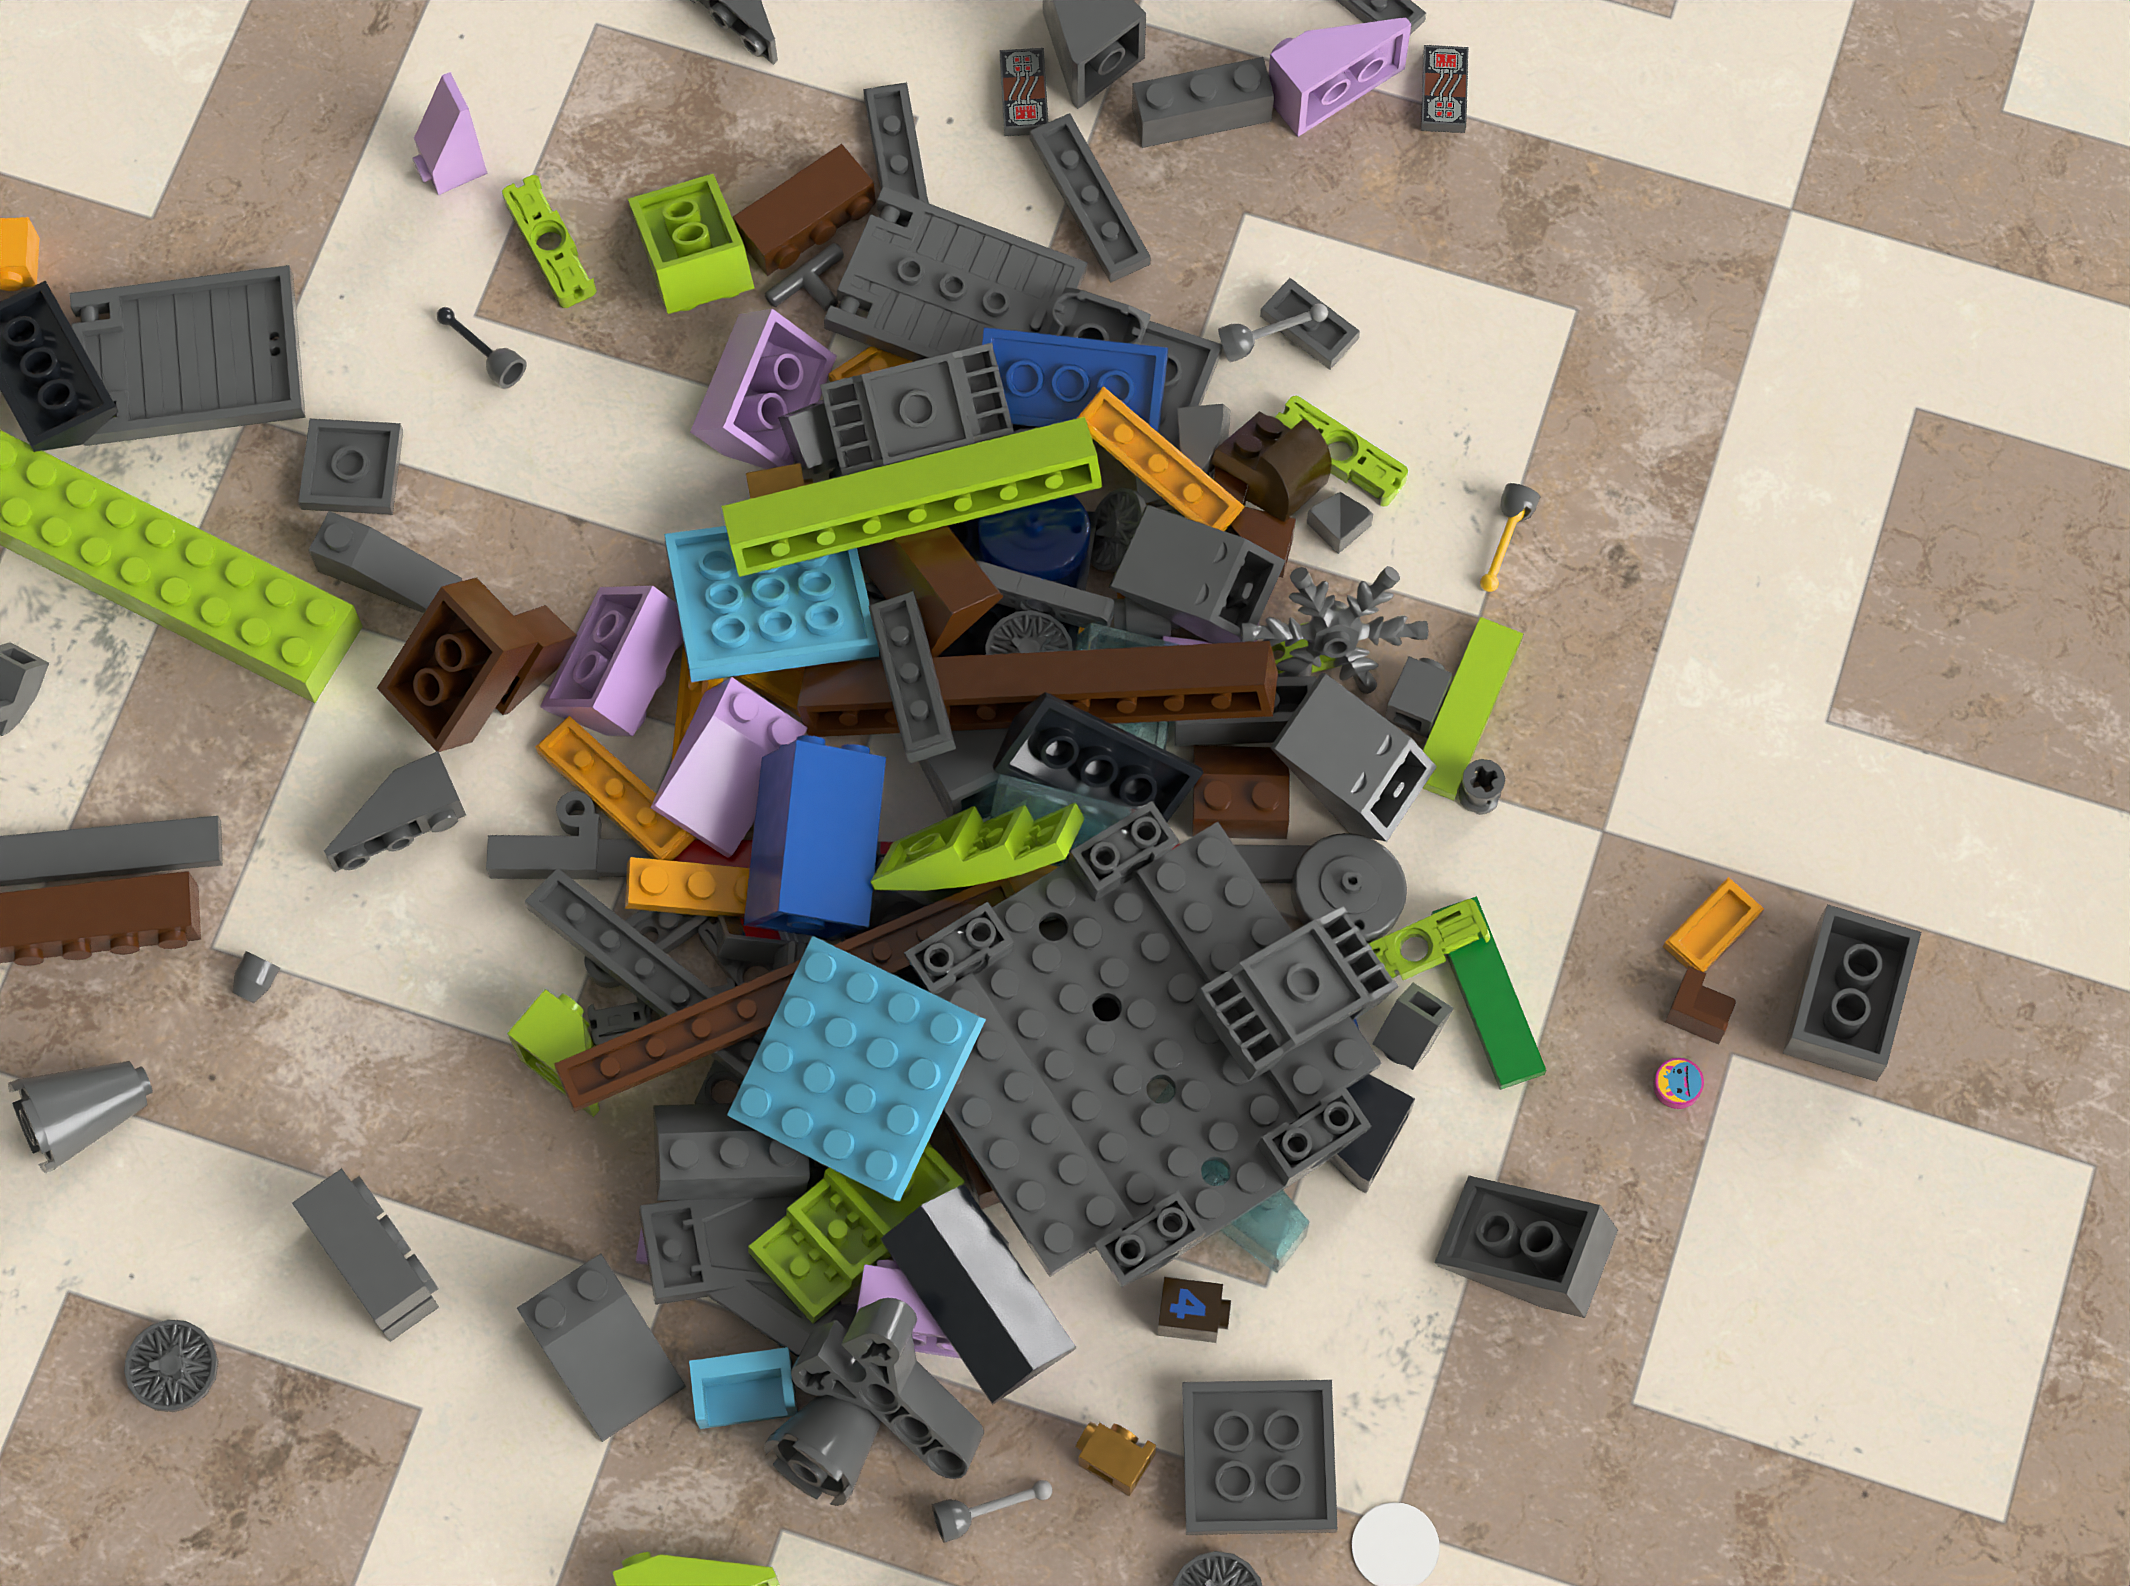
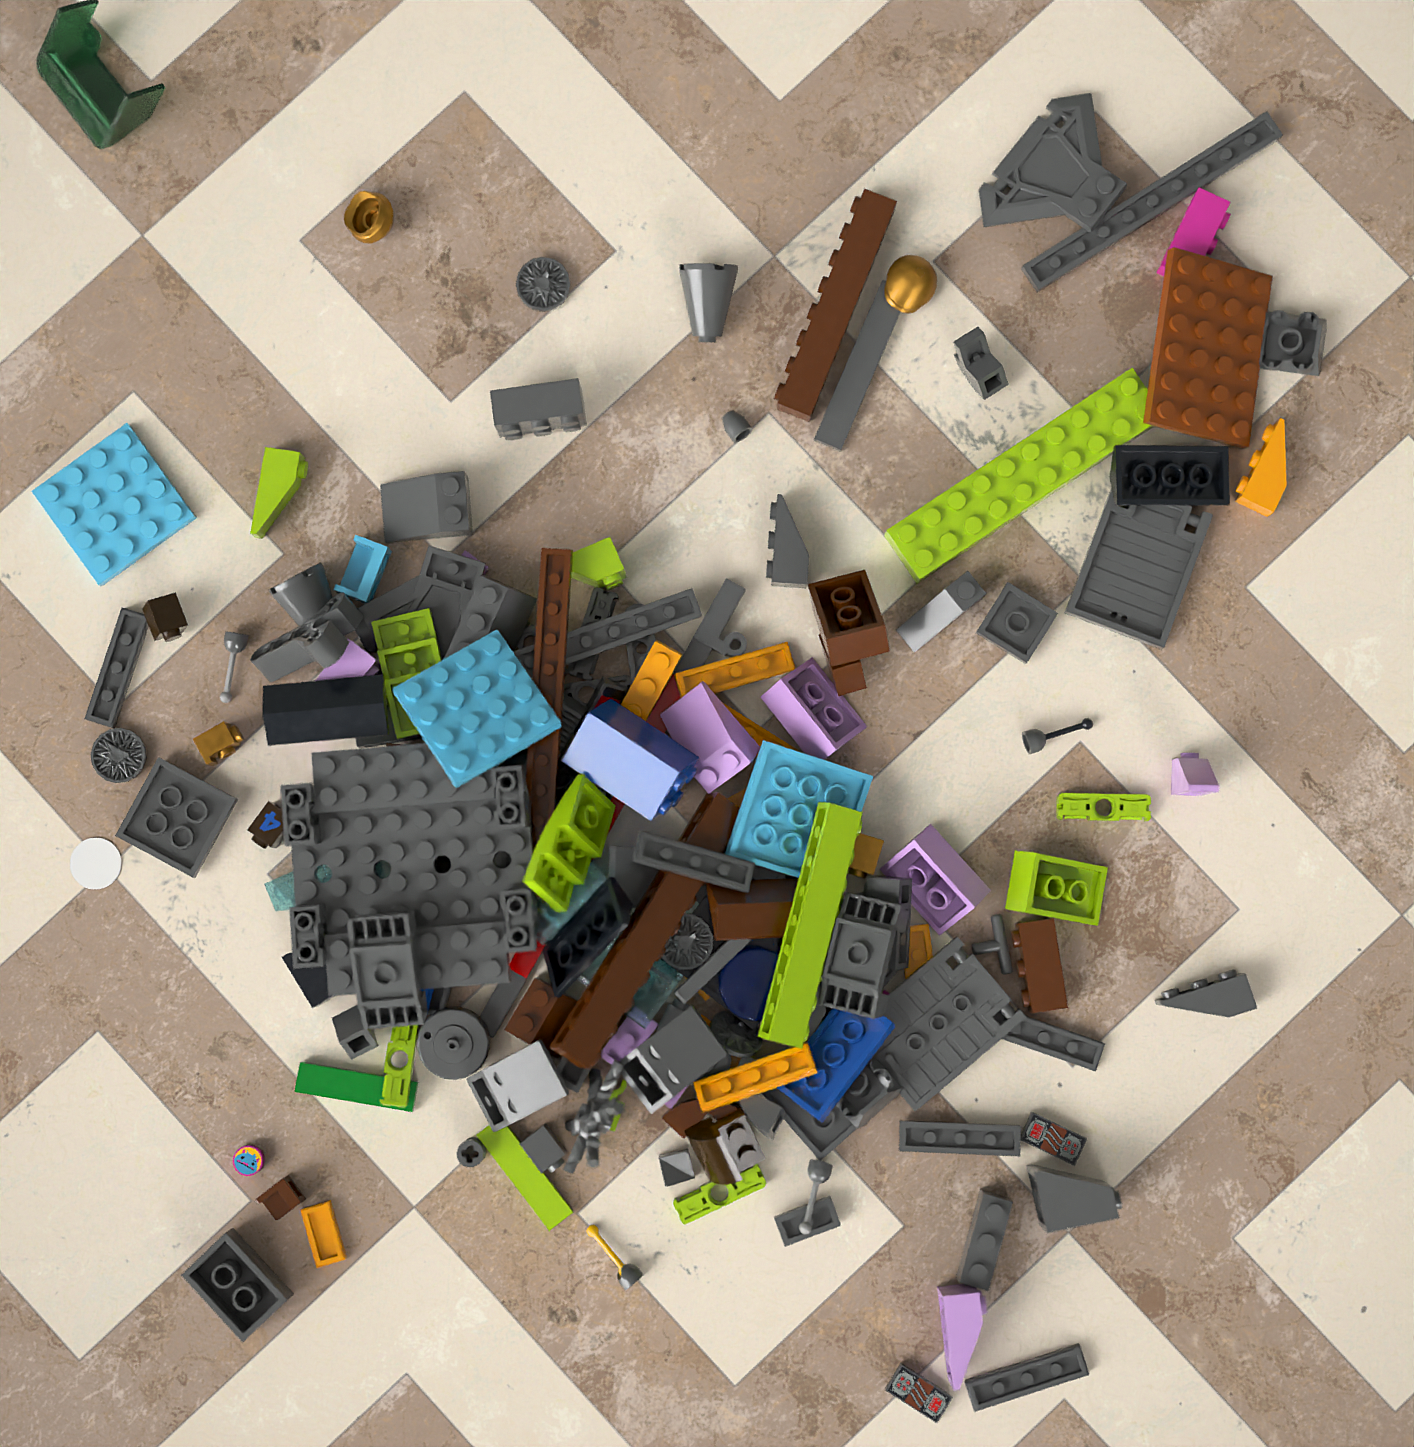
camera: 125 degrees right, 15 degrees up
dark grey slope [1434,1176,1618,1318] -> none

